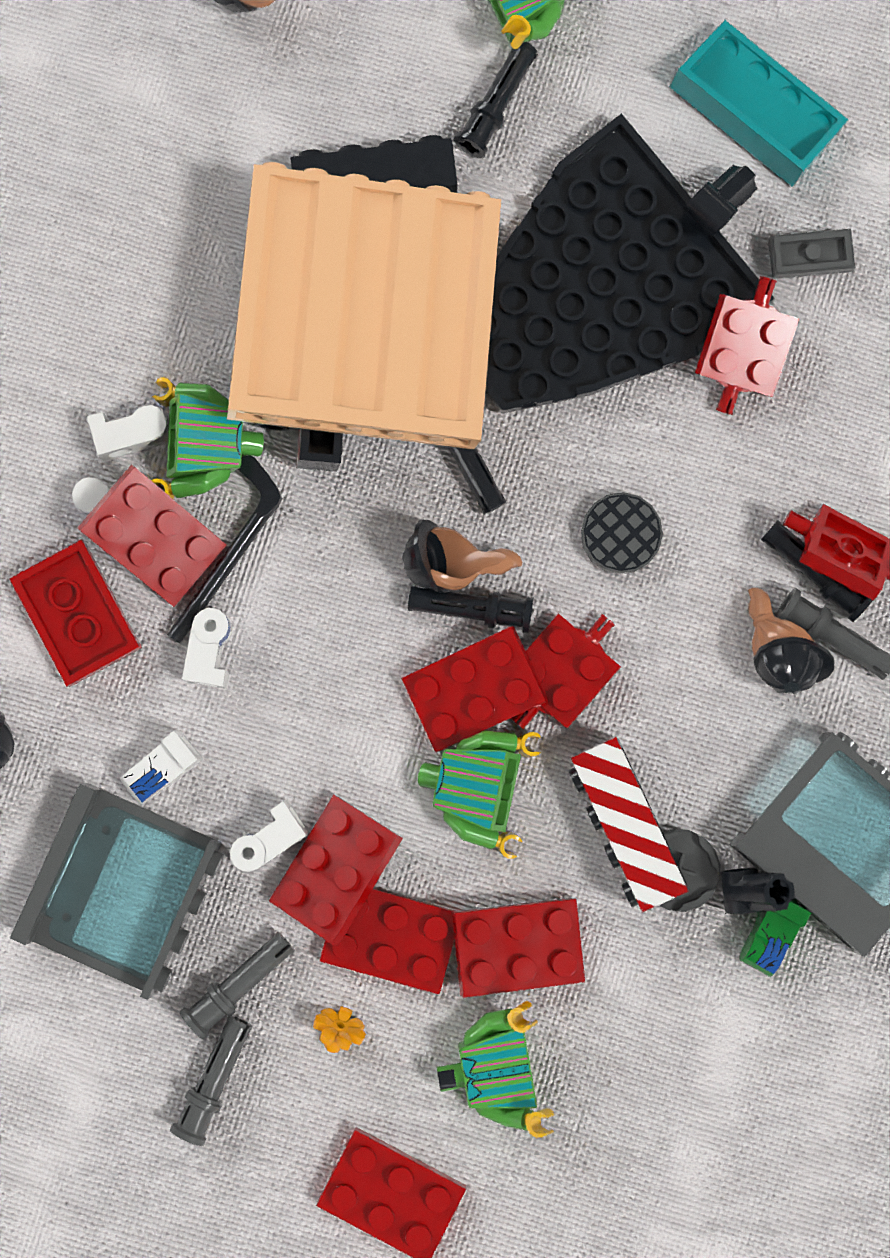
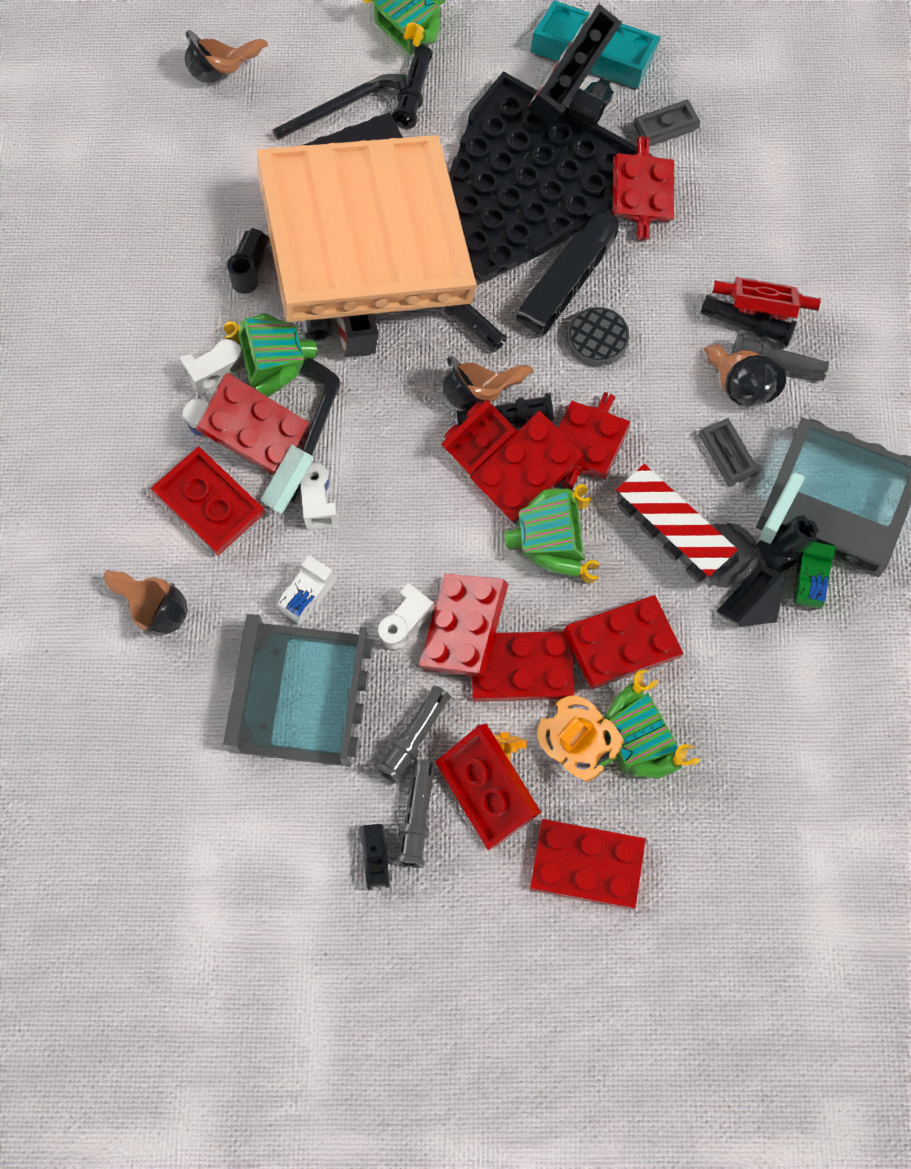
camera: 15 degrees left, 15 degrees down
none -> black piece [227,228,271,294]
none -> light aqua tile [260,444,313,514]
none -> black piece [272,74,409,140]
none -> black bar [360,824,390,891]
none -> red plate [435,723,542,851]
none -> red bracket [441,400,517,475]
none -> black piece [516,211,619,336]
none -> black brick [526,3,622,126]
none -> light orange shield [537,695,624,782]
none -> dark grey tile [699,418,759,487]
none -> black slope [717,563,785,627]
none -> light aqua tile [760,472,805,544]

